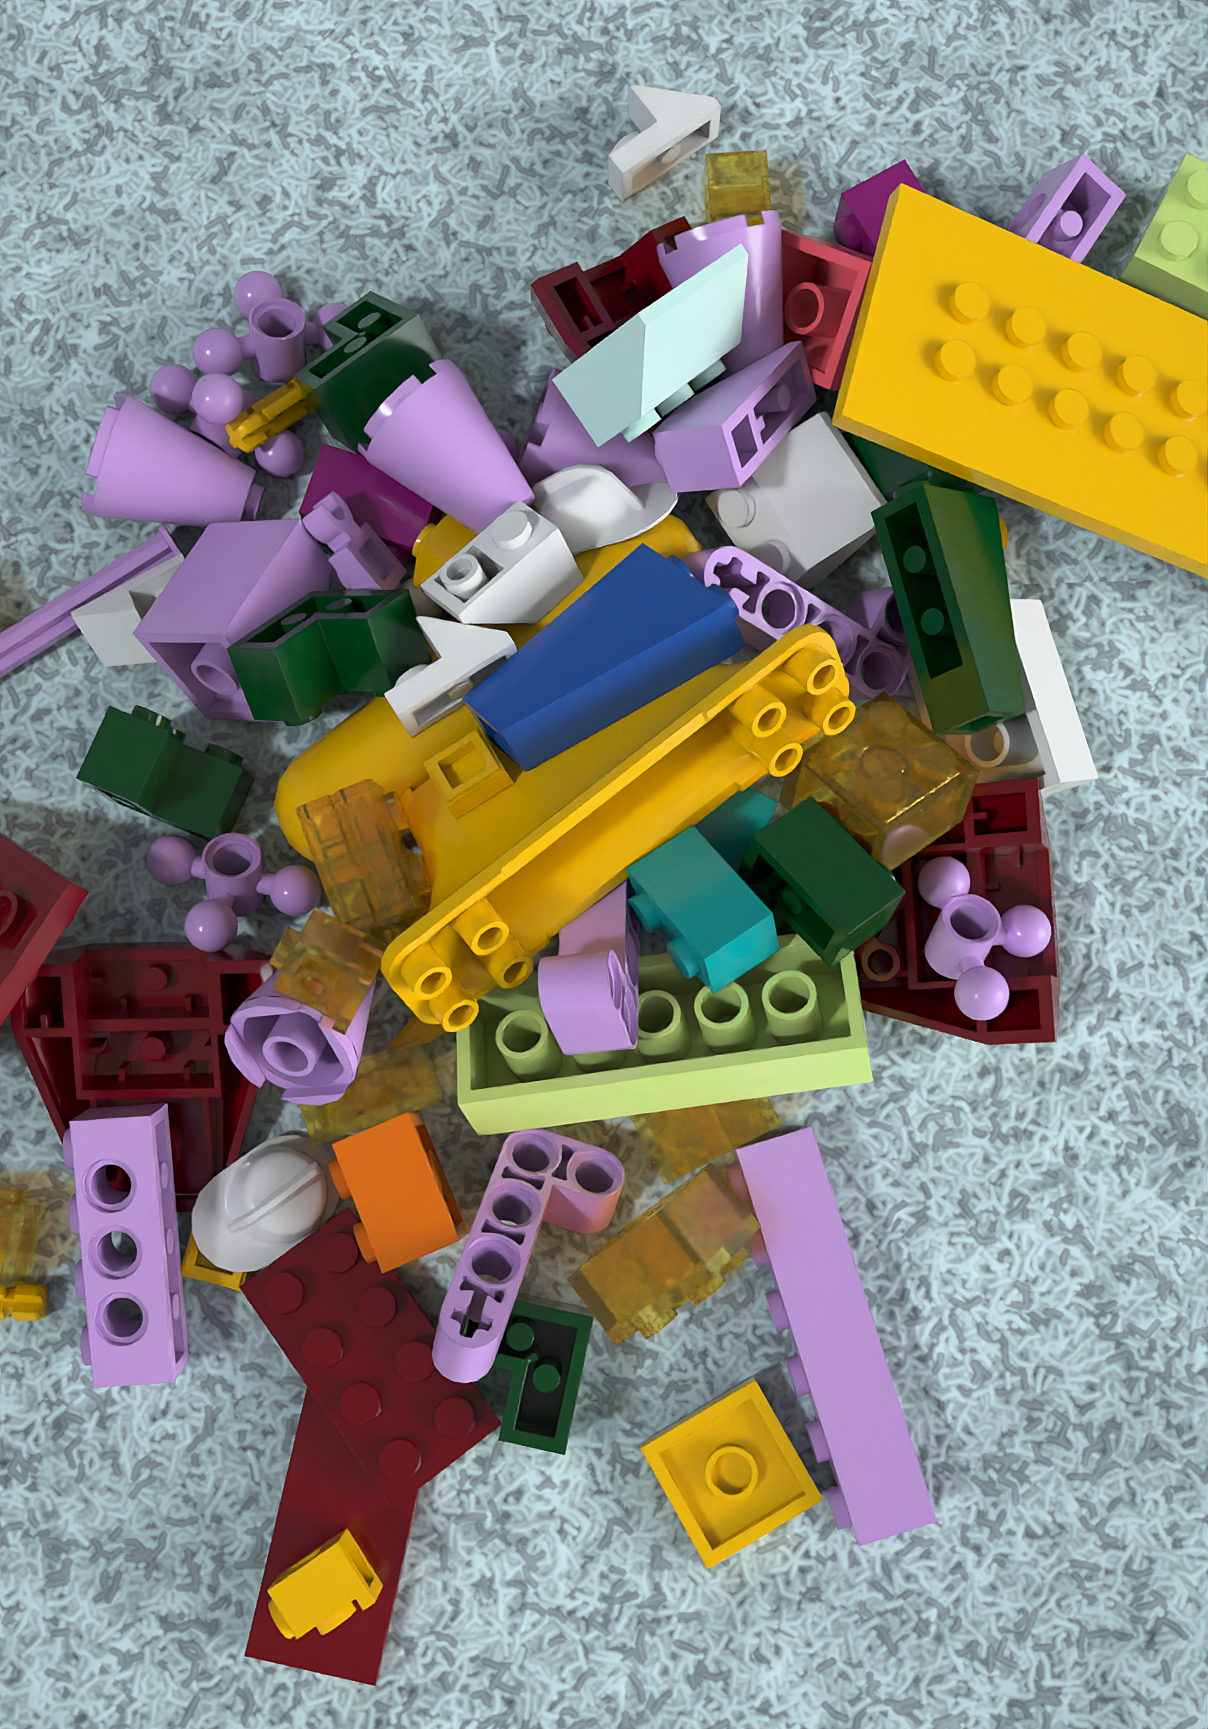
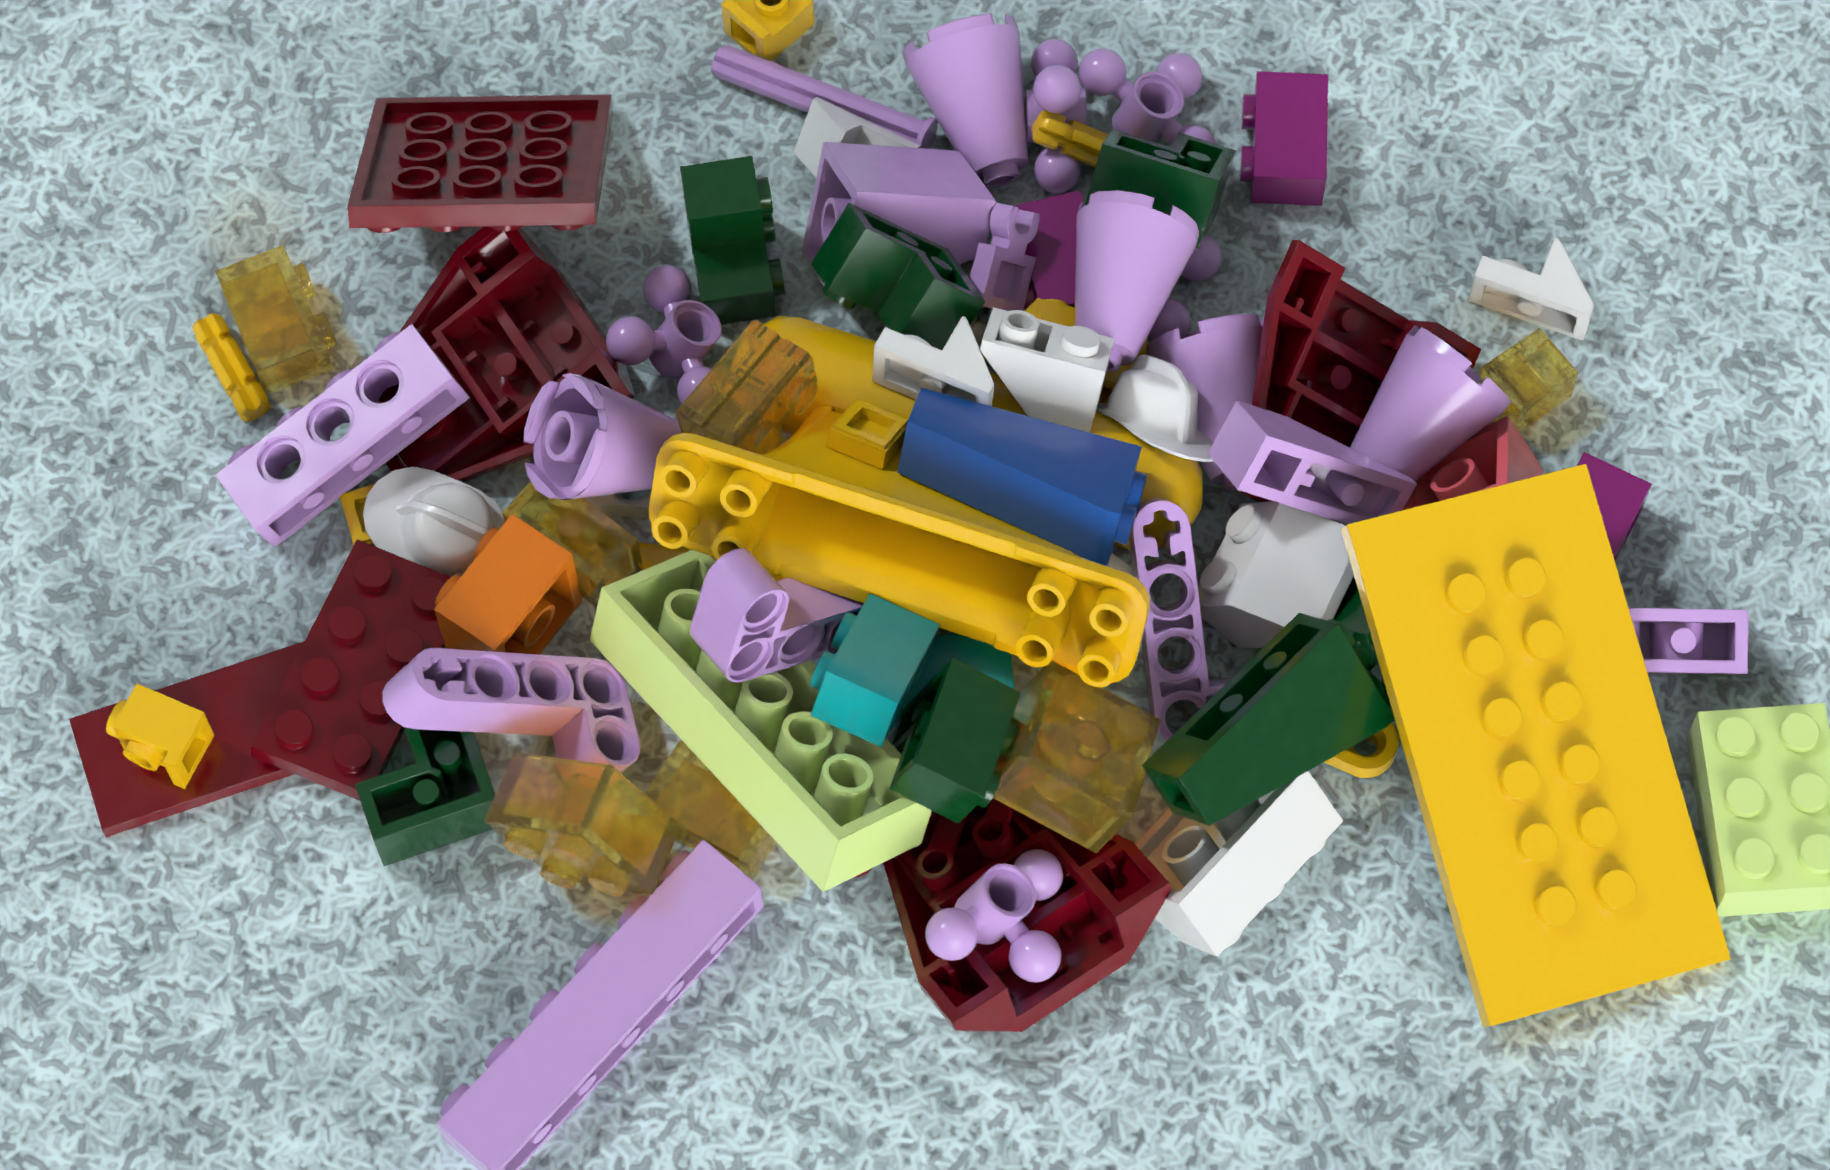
camera: 60 degrees right, 15 degrees down
clear yellow brick [269,908,388,1035] -> none
light aqua slope [552,244,748,447] -> none
yellow plate [640,1376,823,1569] -> none
none -> magenta brick [1240,71,1329,206]

